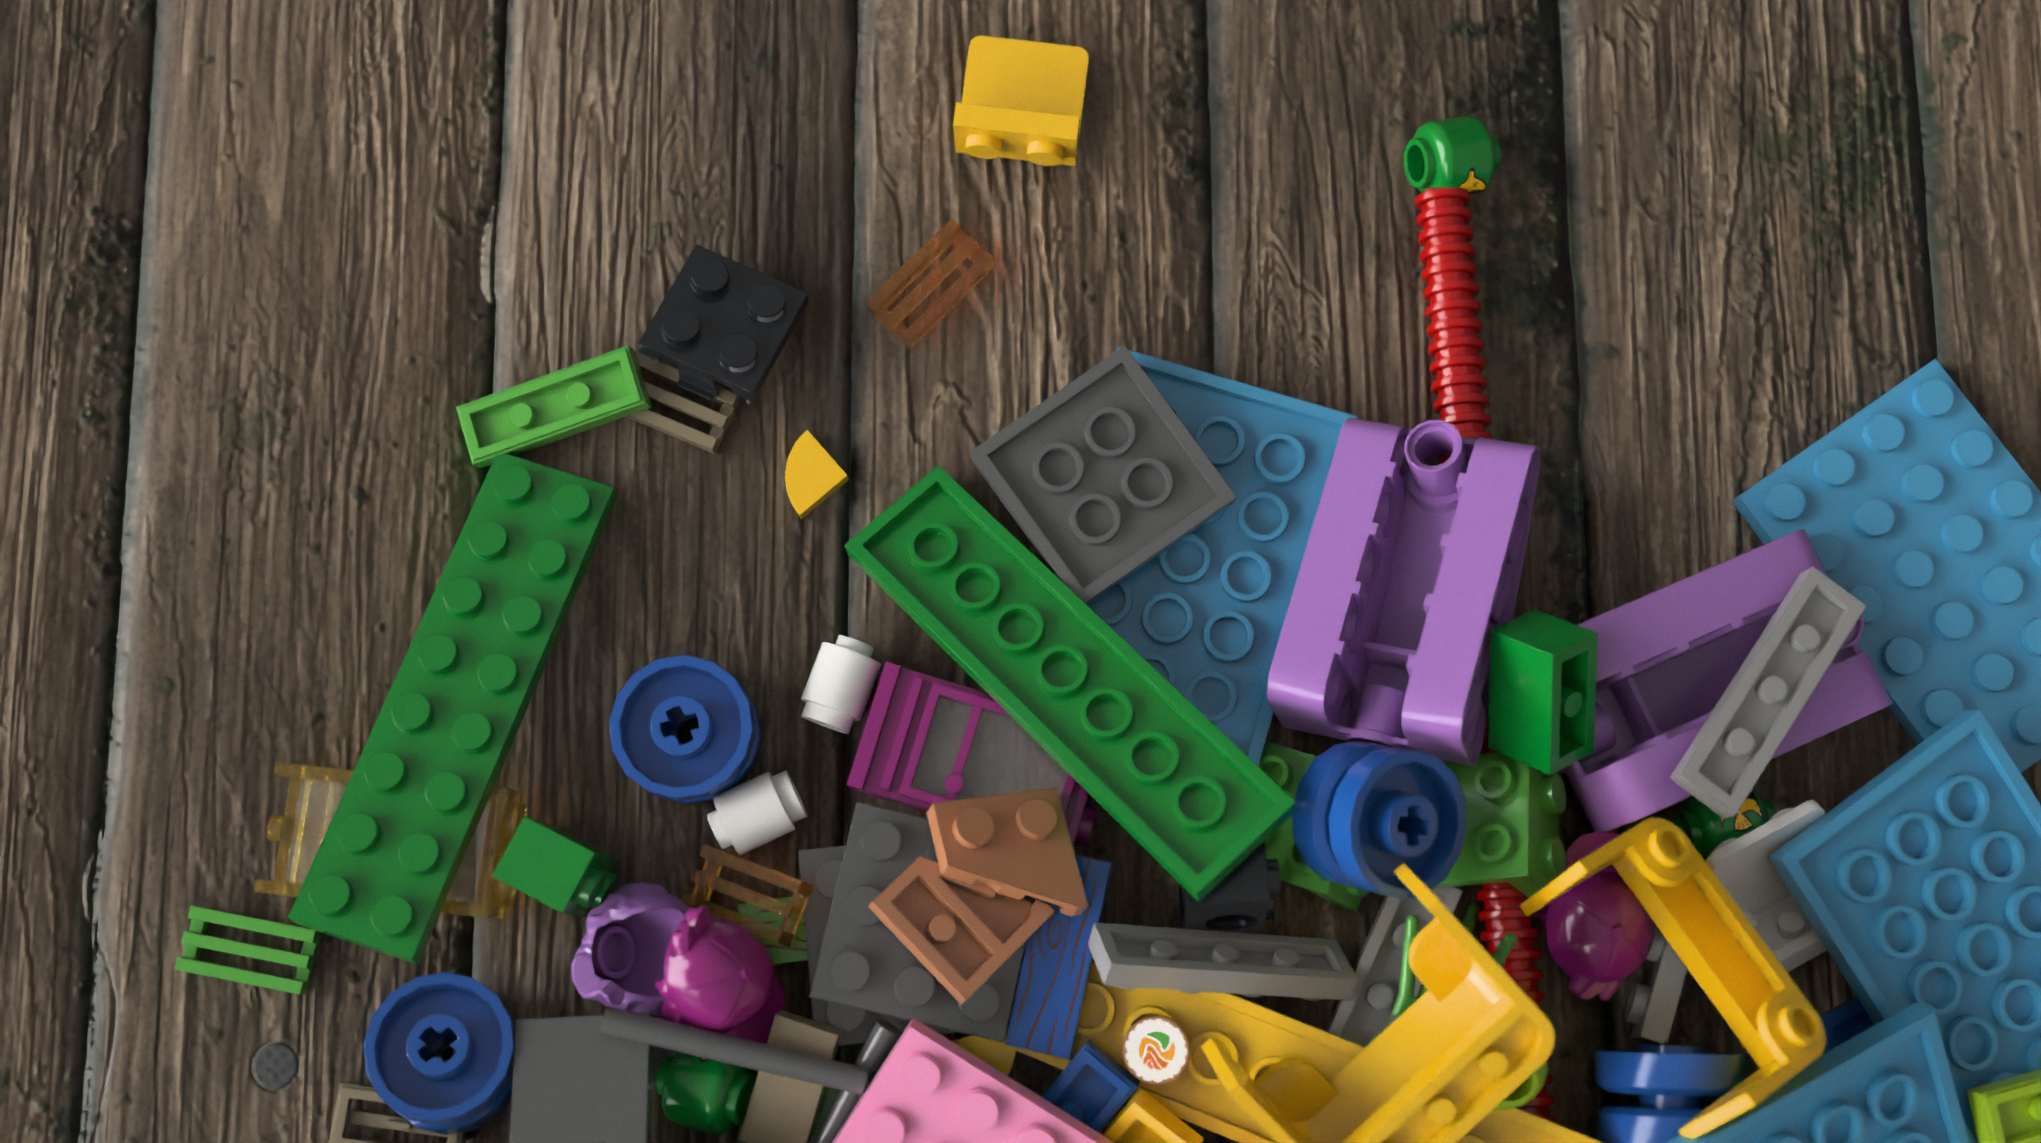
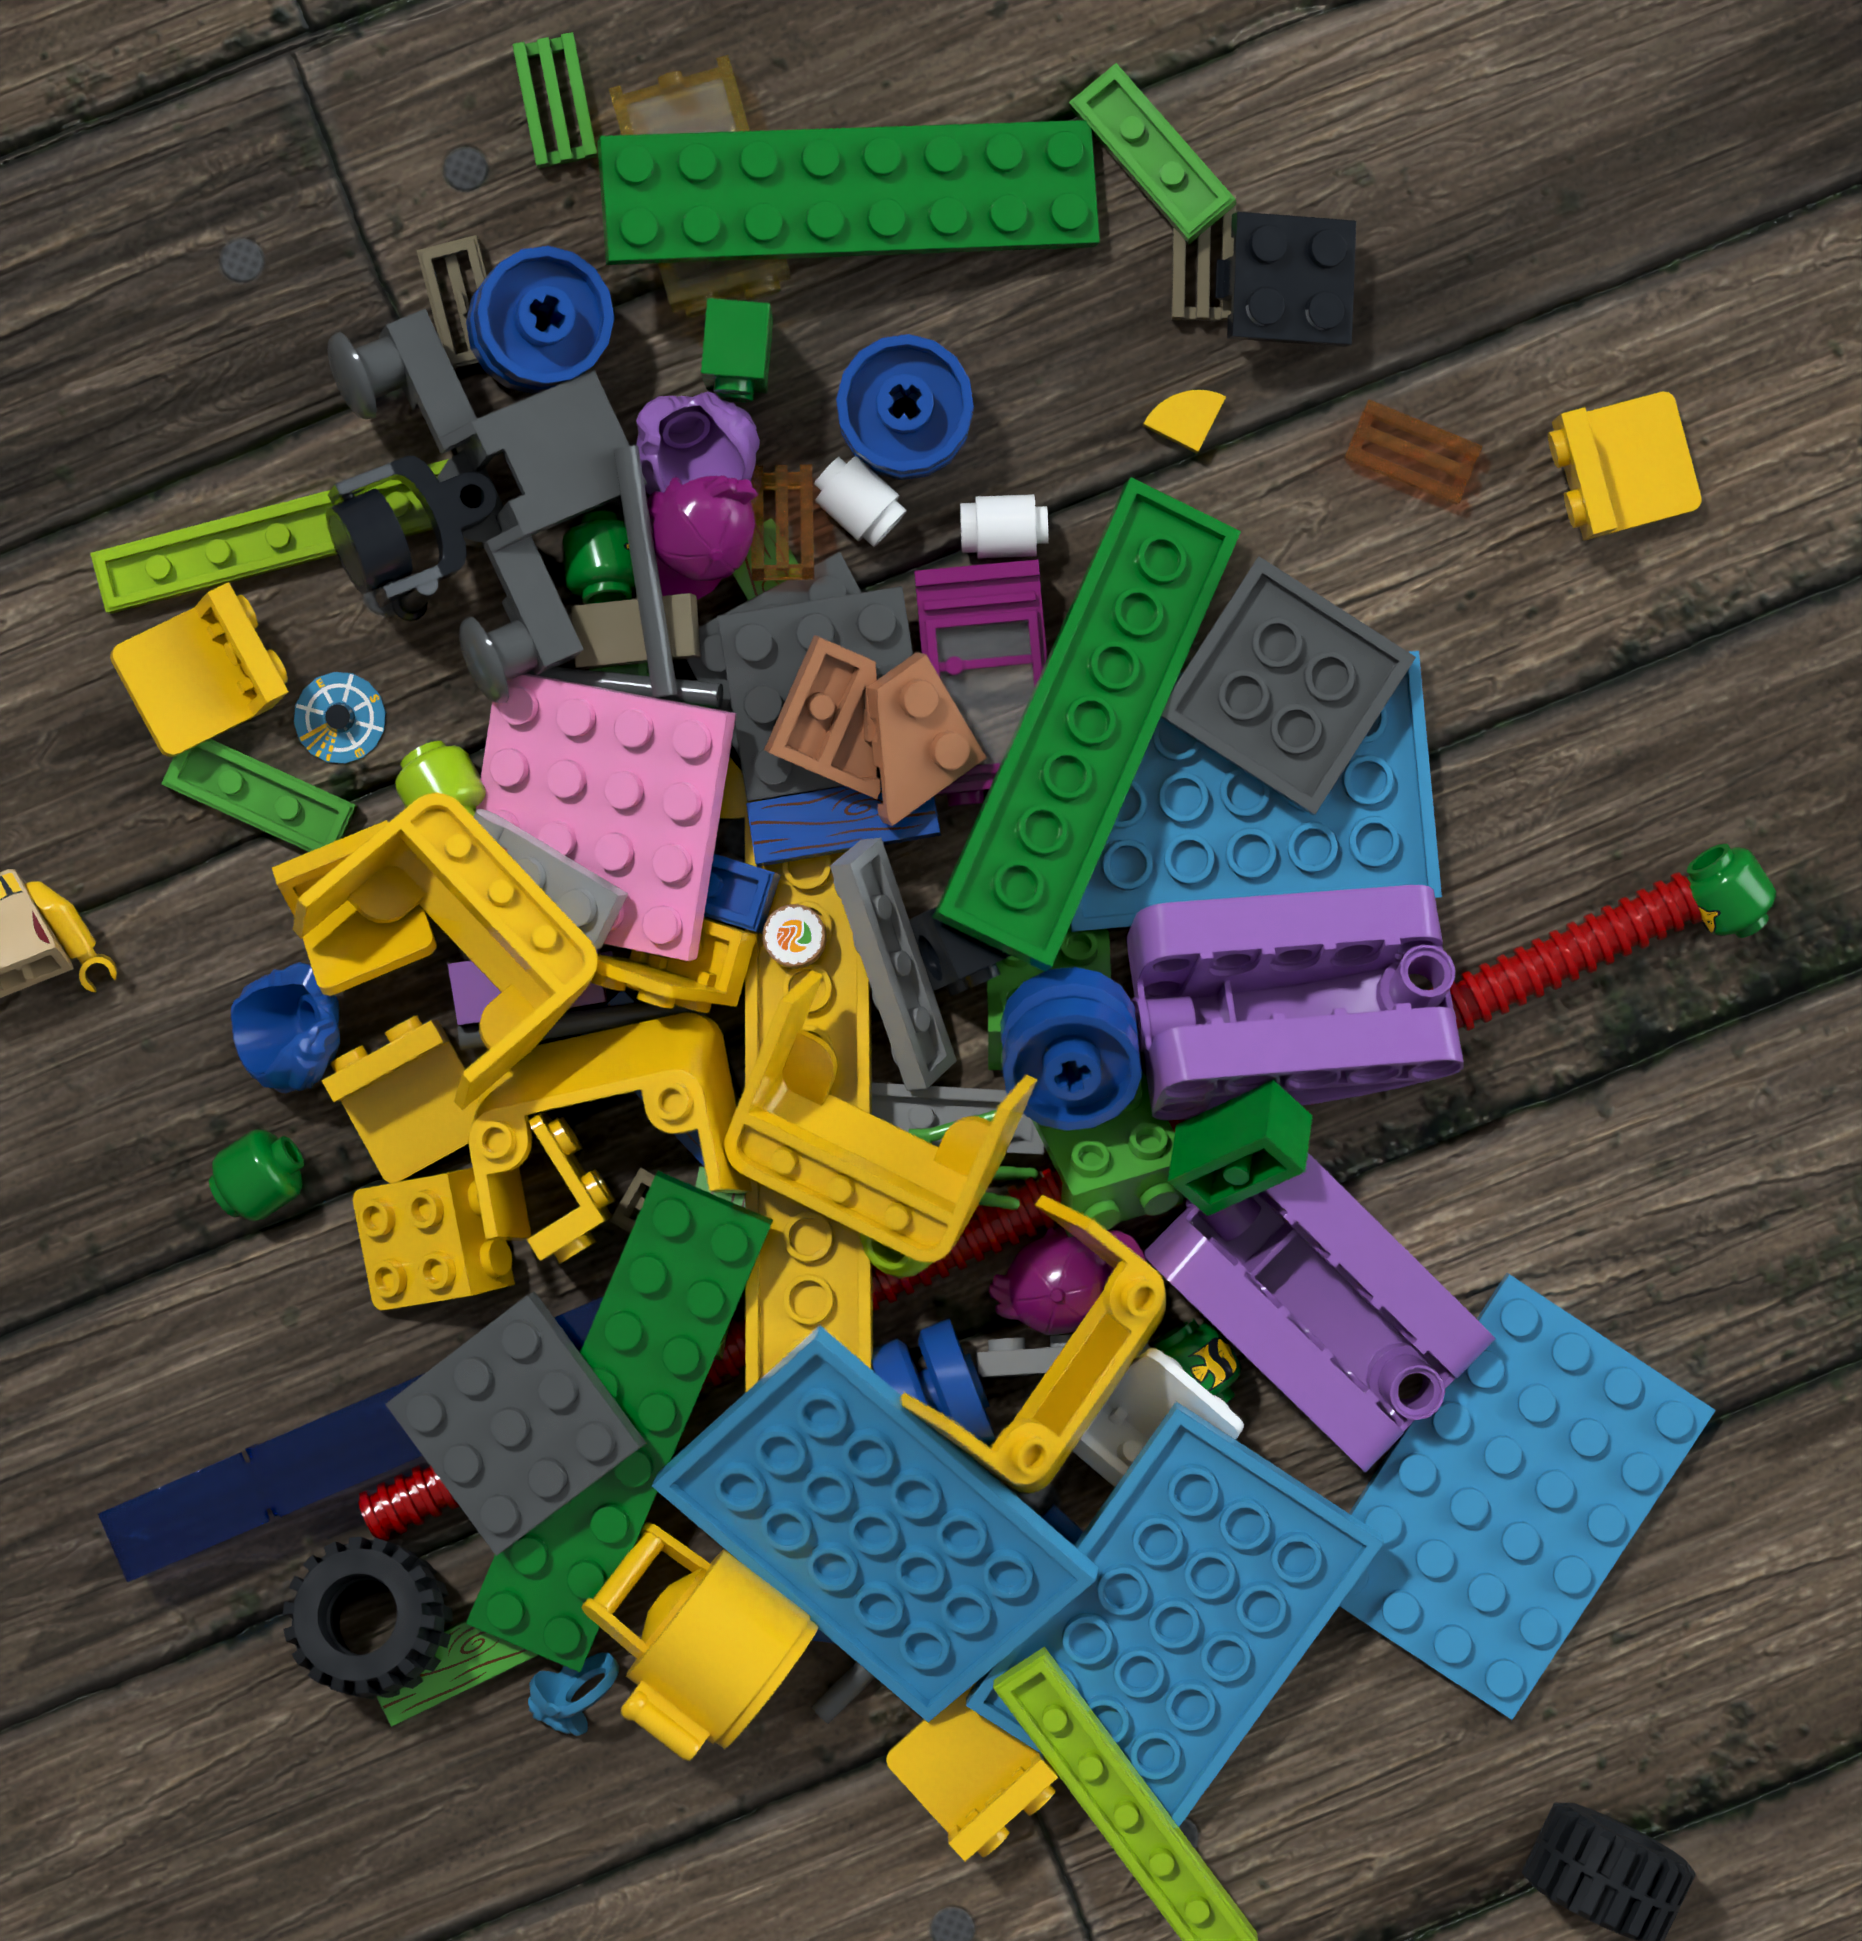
camera: 70 degrees right, 10 degrees up
light grey plate [1669,567,1866,819] -> none

